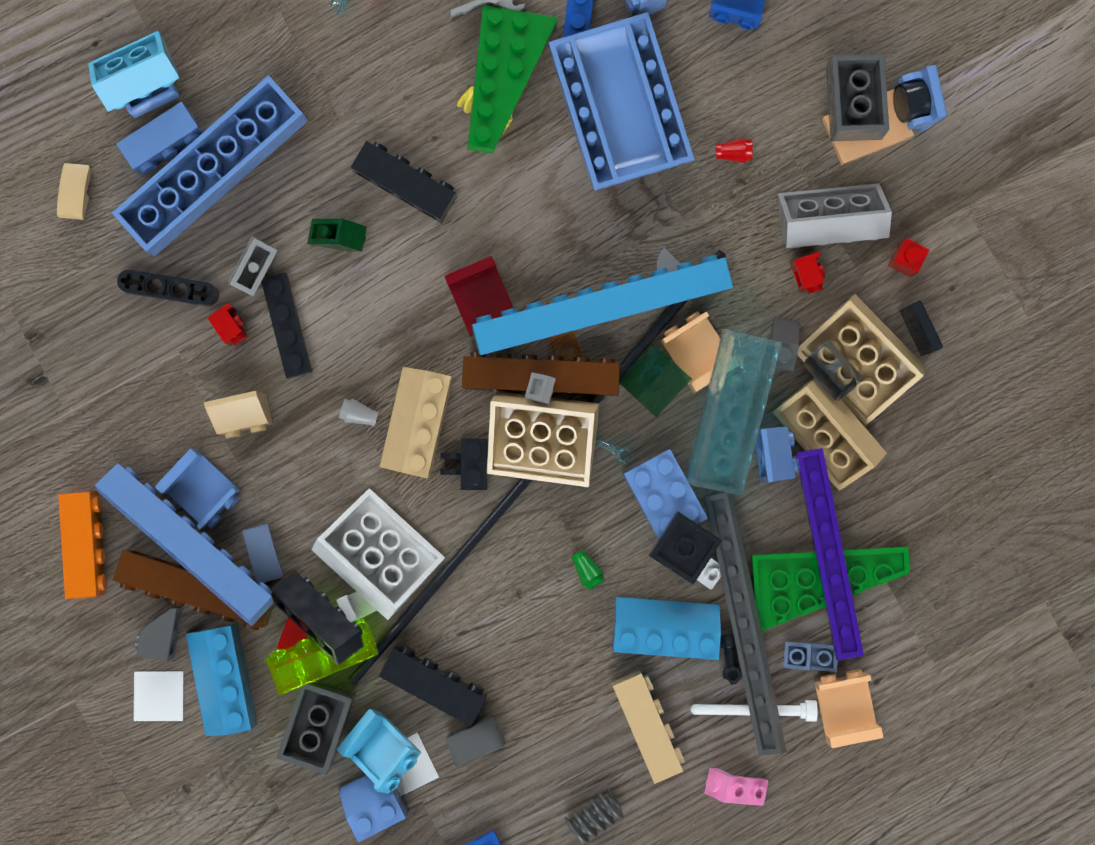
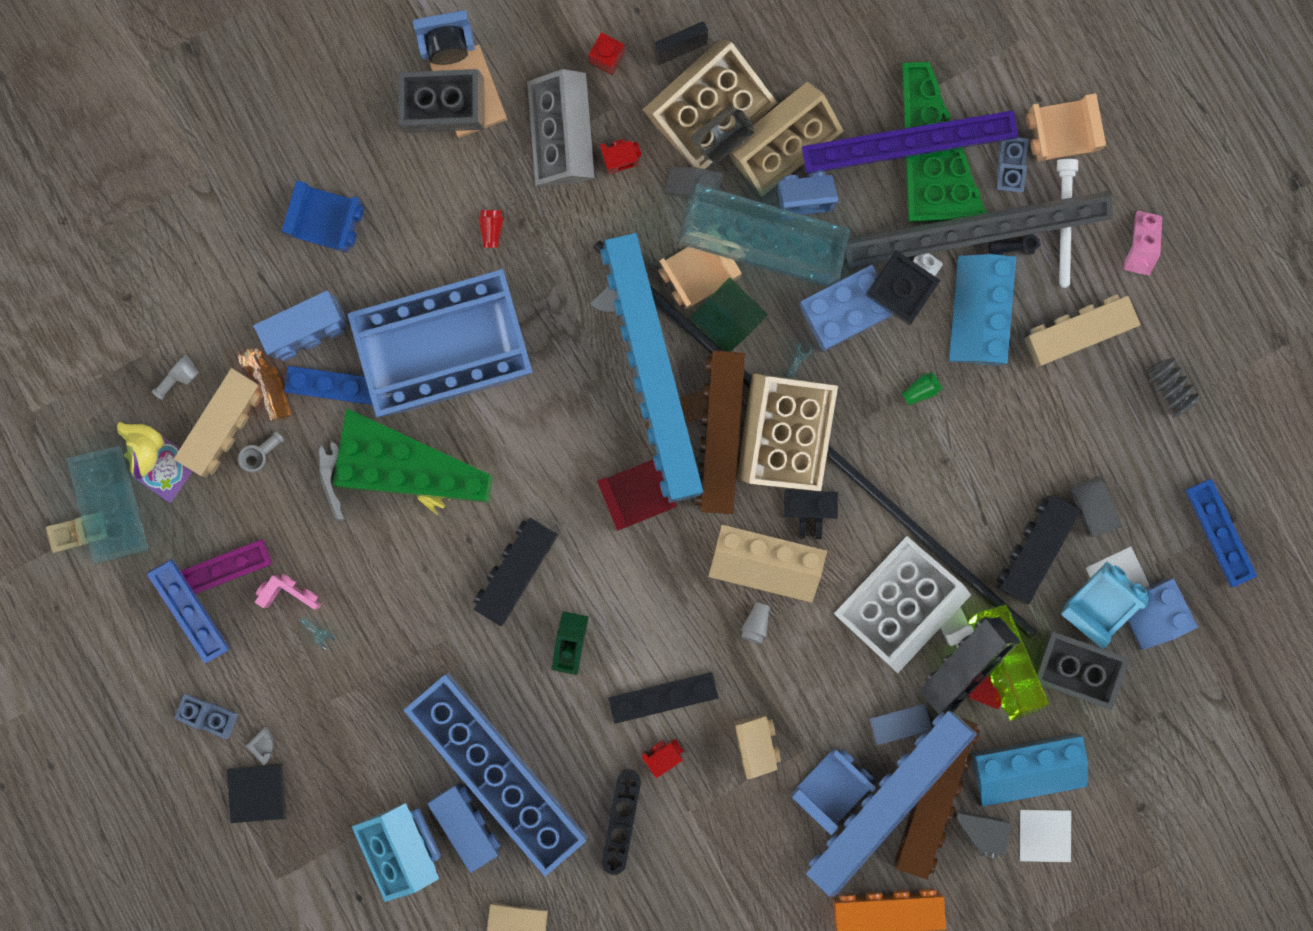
camera: 90 degrees left, 0 degrees up
light grey brick [228,236,278,296] -> none
light grey plate [524,372,556,404] -> none

